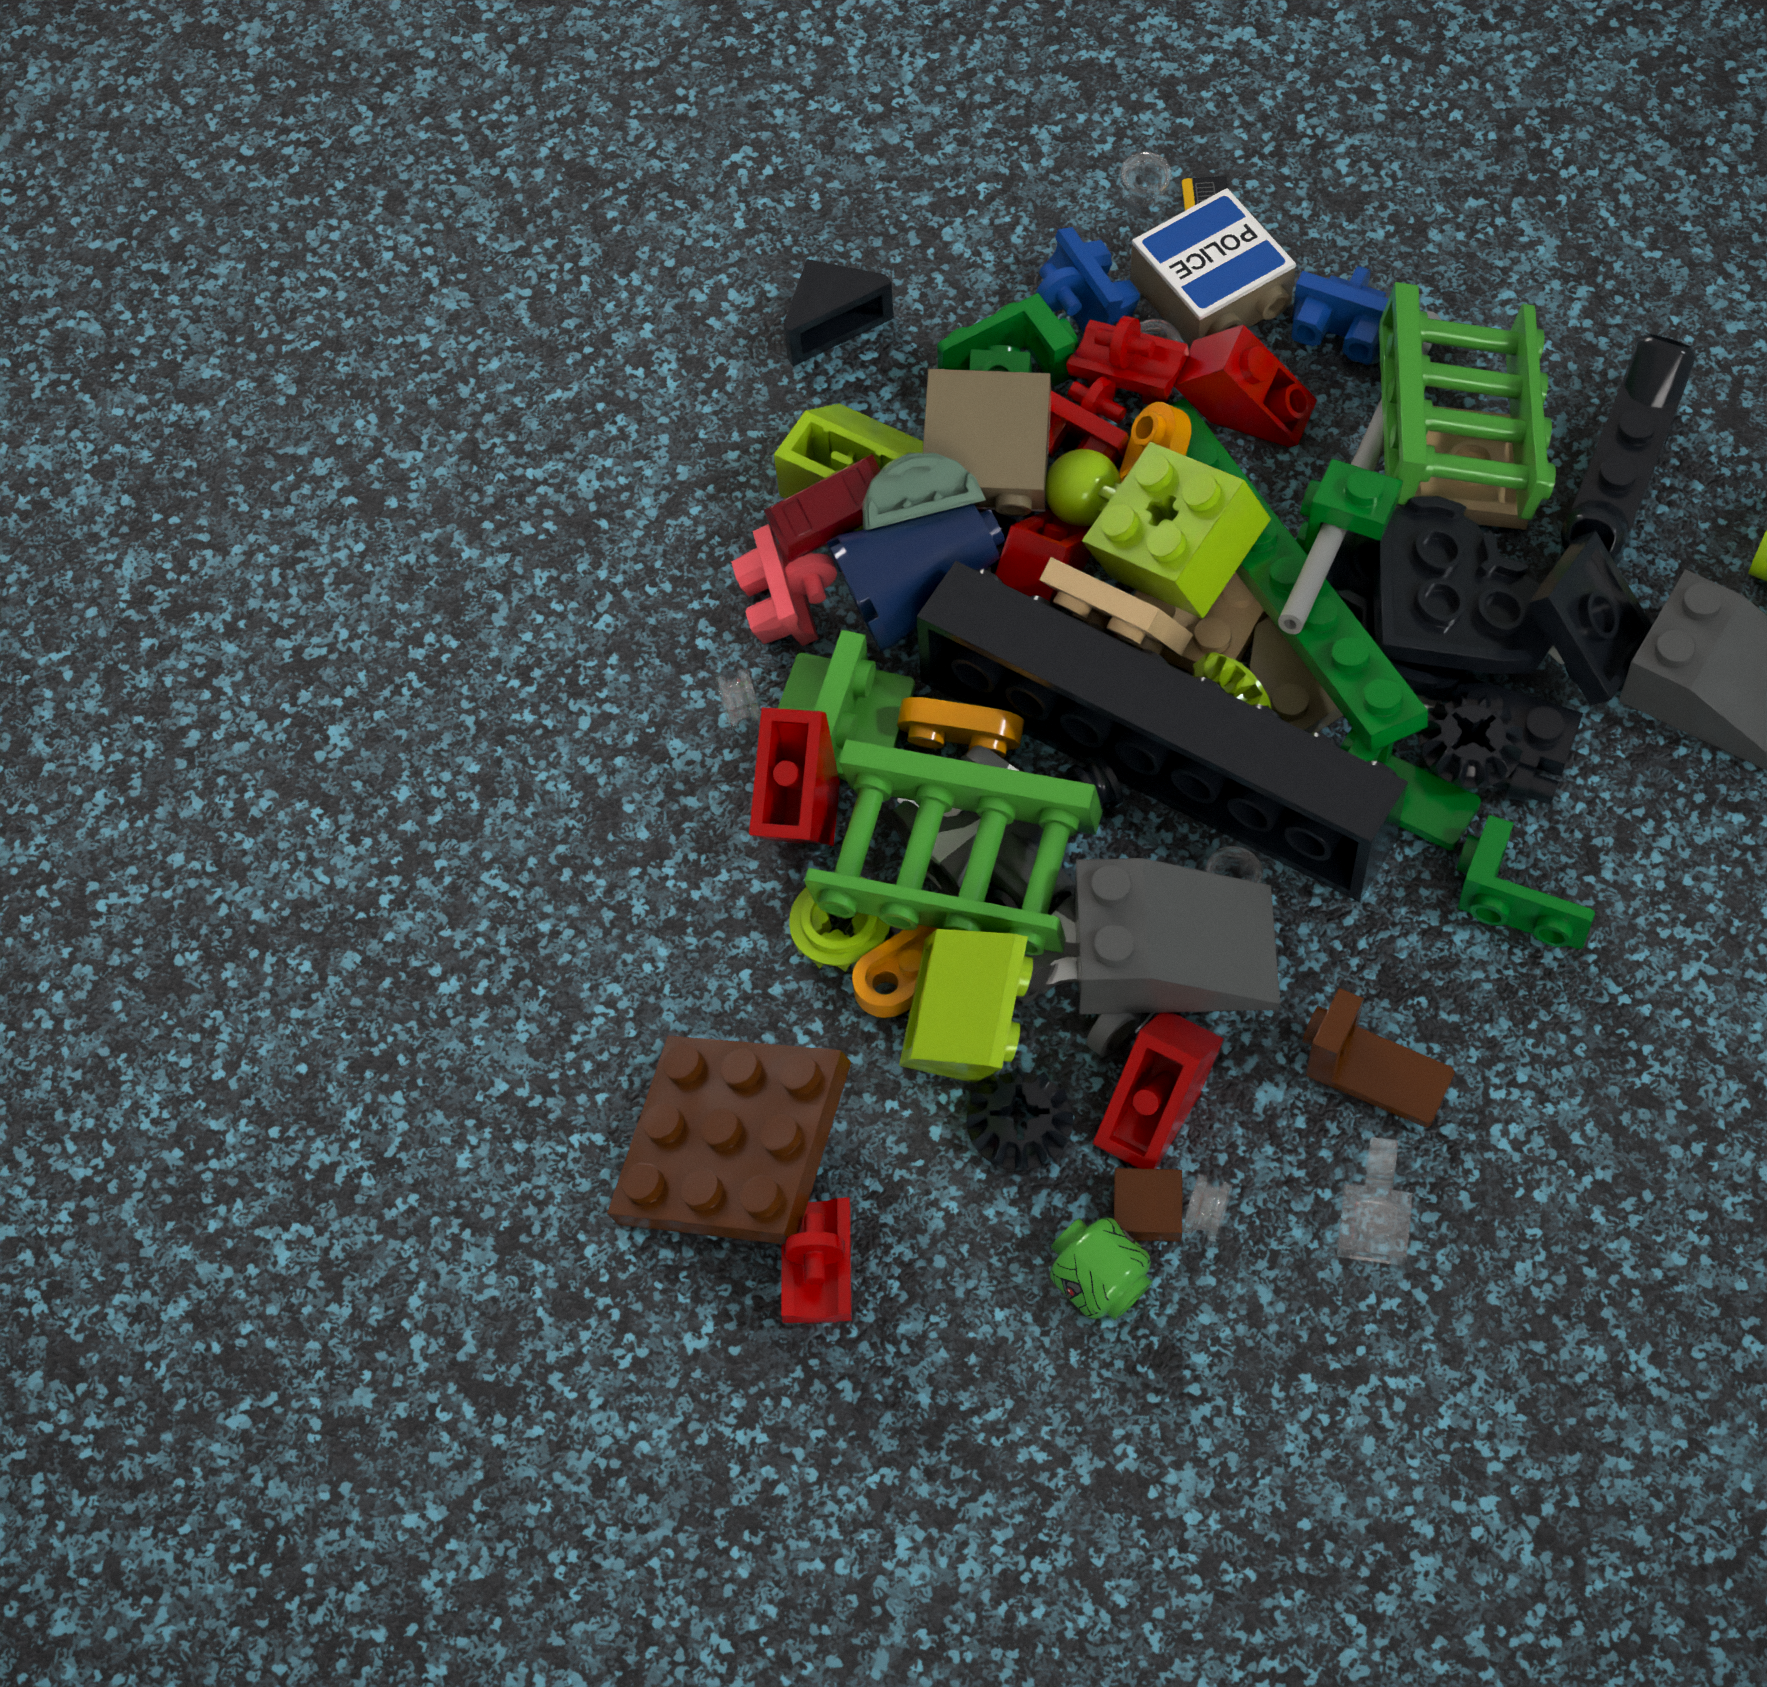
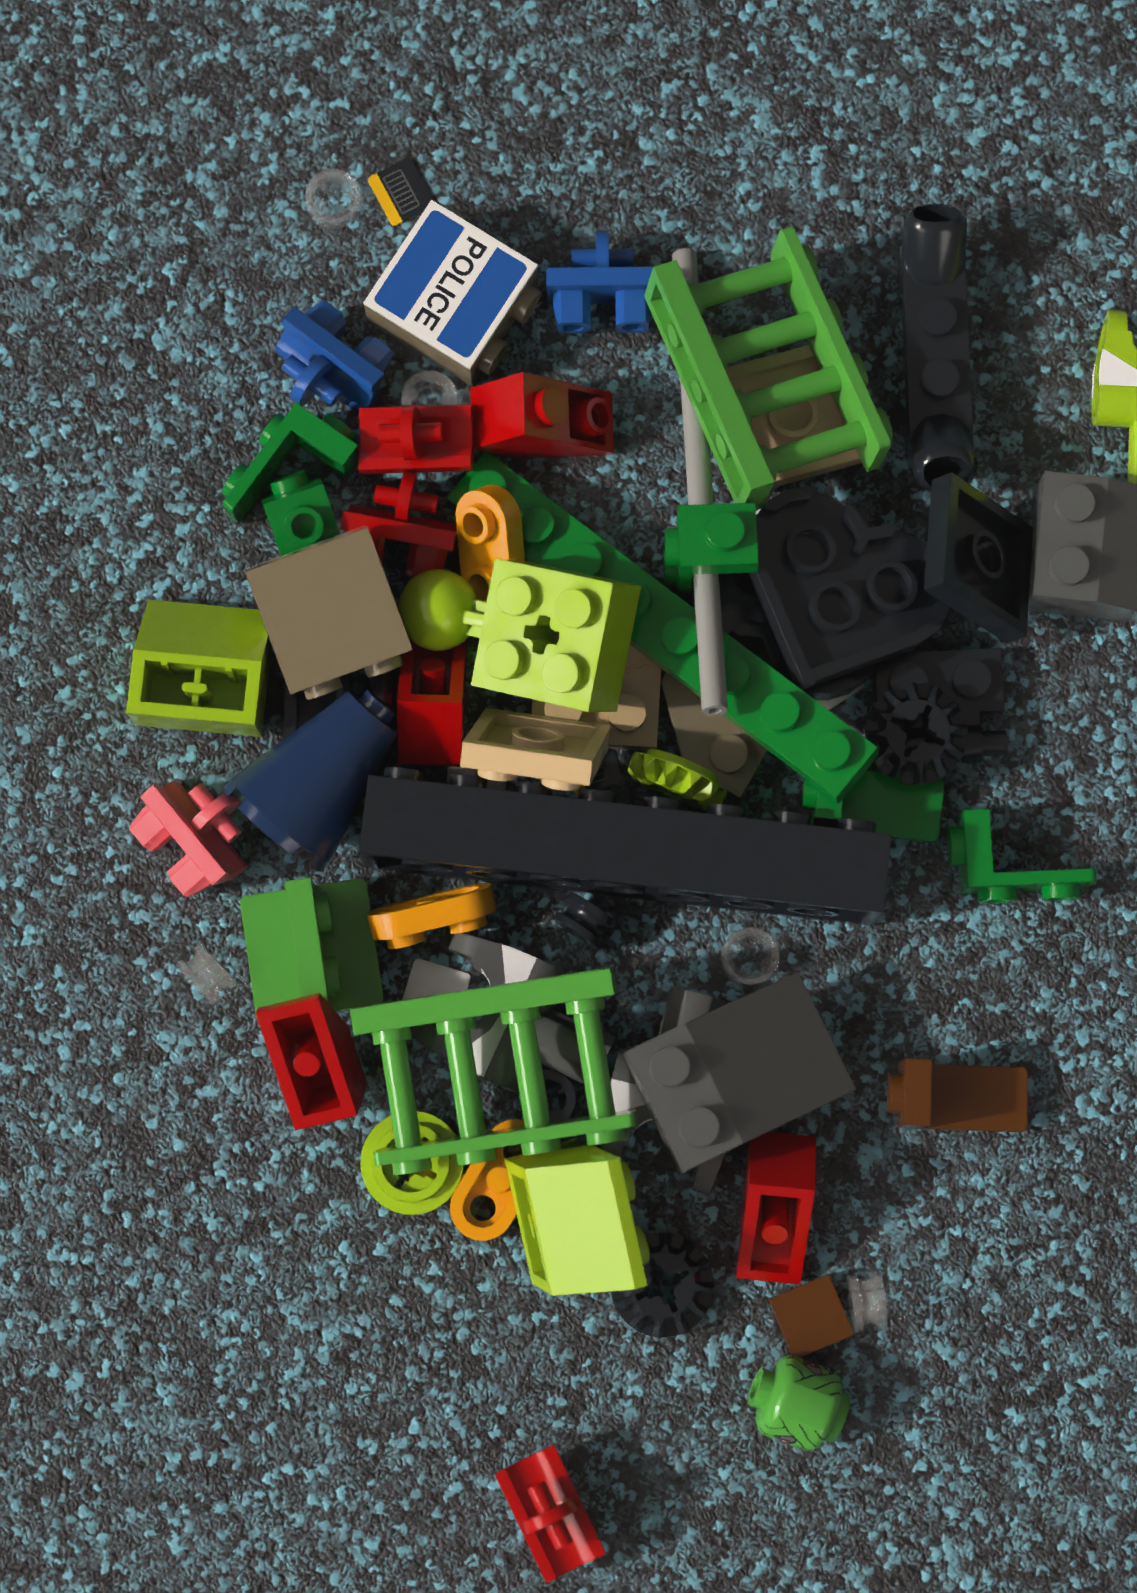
camera: 30 degrees left, 20 degrees up
reddish brown plate [607,1035,851,1244] -> none
dark red tile [764,454,881,563] -> none
black slope [783,259,894,367] -> none
sand green tile [862,452,985,530] -> none
clear plate [1336,1137,1413,1266] -> none

